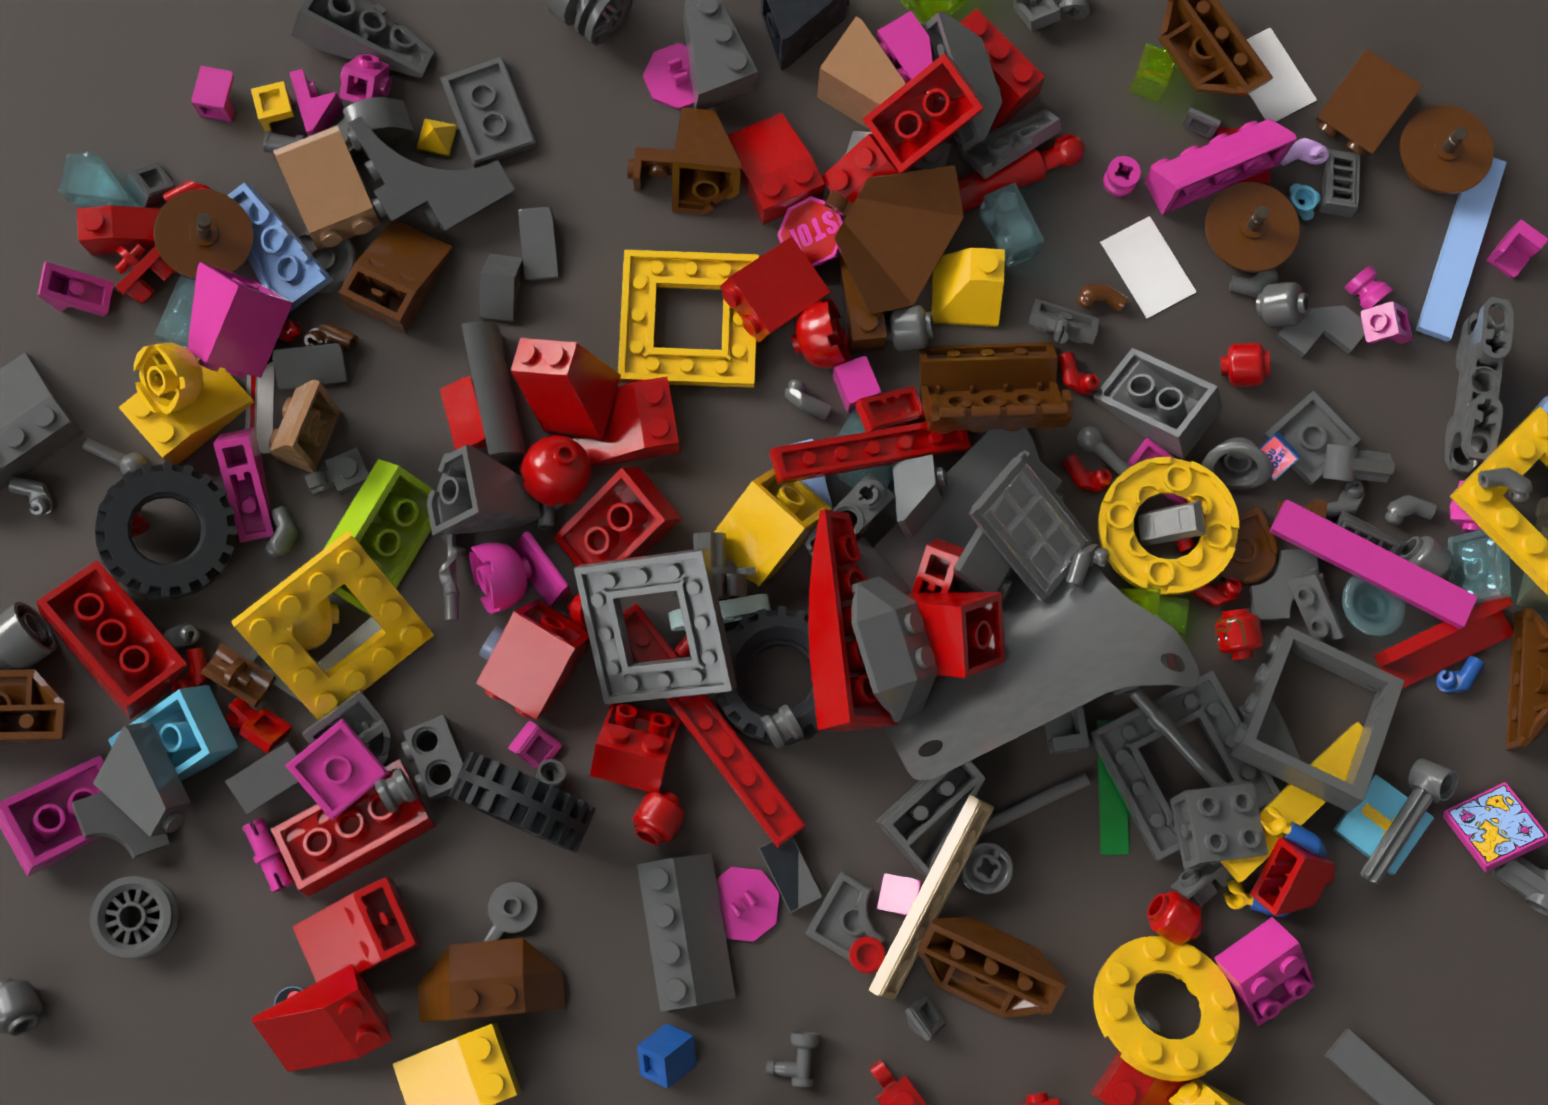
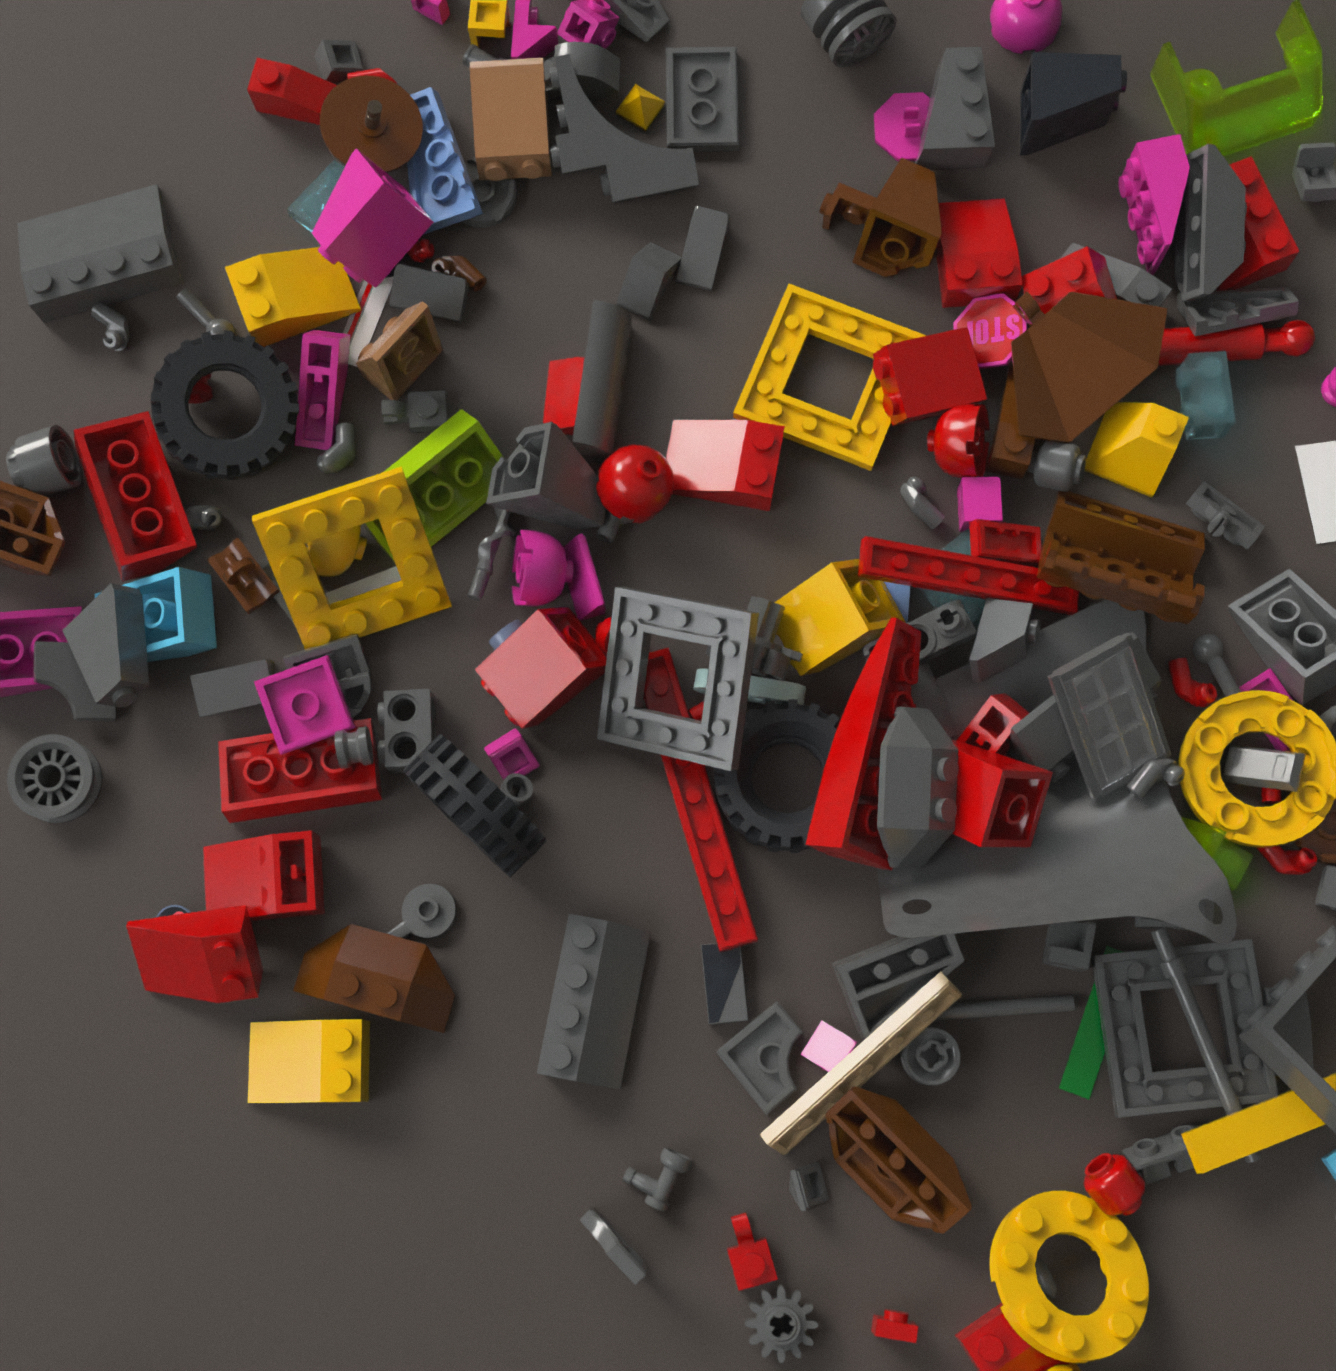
camera: 30 degrees right, 0 degrees up
dark pink slope [37,262,114,317] -> none
clear light blue slope [59,152,138,207] -> none
red hips [114,244,175,305] -> none
yellow cylinder [134,343,203,414] -> none
red arm [172,648,208,693] -> none
red plate [224,698,292,754] -> none
dark pink pin [242,818,294,893] -> none
reddish brown slope [338,219,453,334] -> none
red slope [511,338,621,439] -> none
red slope [553,467,682,566] -> none
red slope [589,703,680,793] -> none
red head [632,790,685,846] -> none
blue panel [637,1024,696,1089] -> none
dark pink piece [717,867,780,942] -> none
dark grey wheel [761,704,803,750] -> none
medium nougat slope [817,16,906,130] -> none
red tile [849,936,886,973] -> none
red slope [863,53,985,174] -> none
red arm [1058,352,1100,396] -> none
reddish brown arm [1077,283,1129,312] -> none
dark grey bracket [1170,783,1268,870] -> none
red head [1214,608,1264,660] -> none
dark pink slope [1215,917,1315,1027] -> none
red torso [1223,807,1335,918] -> none

